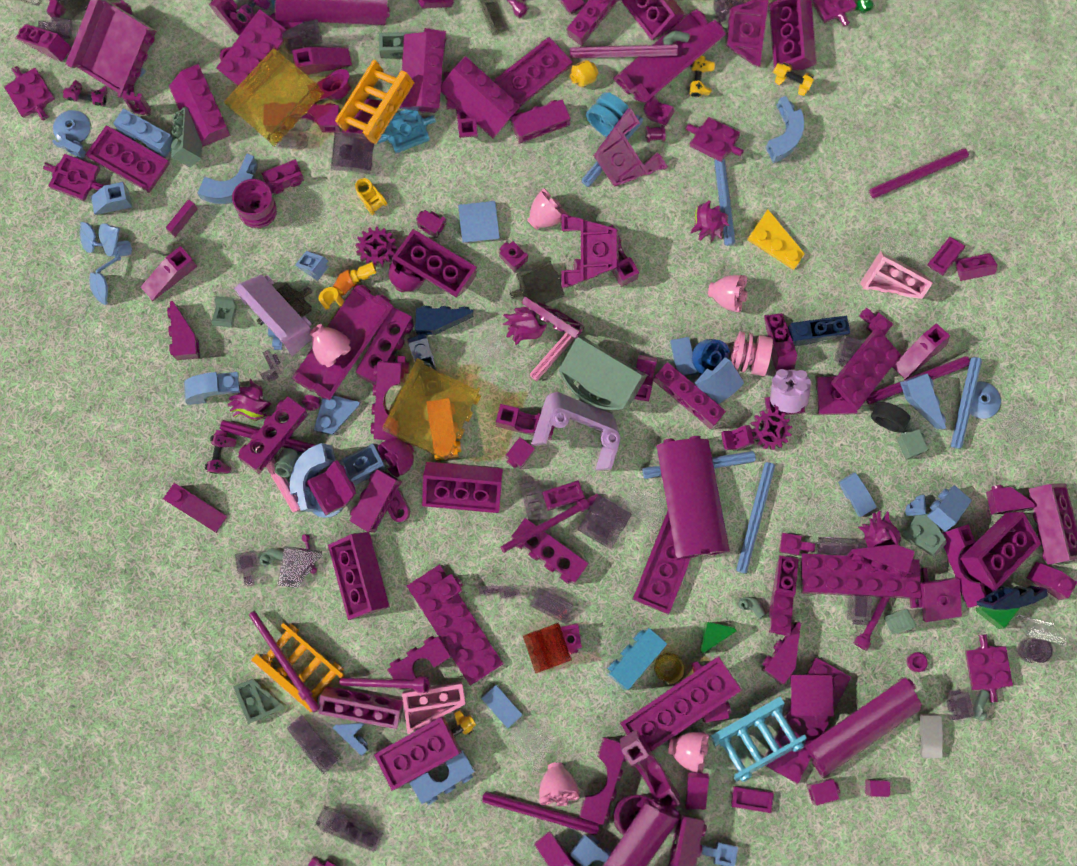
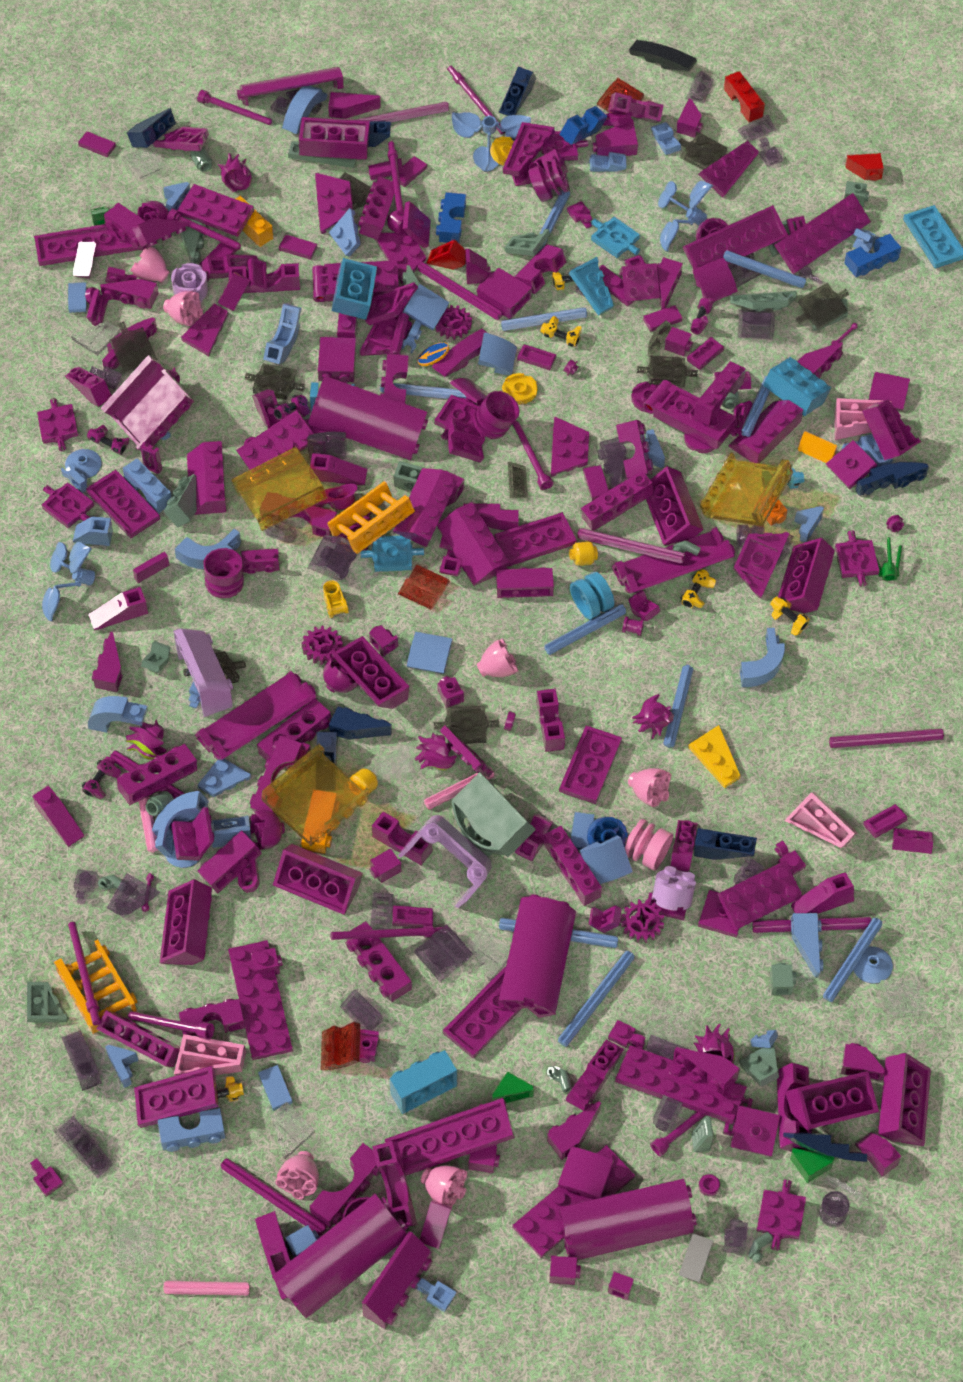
camera: 25 degrees right, 20 degrees down
bracket [260,349,282,382] -> none
medium blue slope [295,251,329,281] -> none
magenta plate [301,395,320,411] -> none
bright pink piece [310,324,351,367] -> none
yellow piece [319,262,376,310] -> none
slope [478,585,520,600] -> none
magenta wing [561,214,618,288] -> none
magenta wing [593,108,668,187] -> none
clear yellow hair [654,652,685,684] -> none
magenta plate [686,117,744,162] -> none
medium azure fence [711,697,807,782] -> none
magenta tile [731,786,774,813] -> none
medium blue slope [838,472,877,517] -> none
black tyre [871,402,911,433] -> none
medium blue brick [927,485,972,532] -> none
none -> yellow head [349,768,378,797]
none -> clear red slope [398,564,450,610]
none -> magenta slope [463,503,519,531]
none -> magenta plate [559,725,622,804]

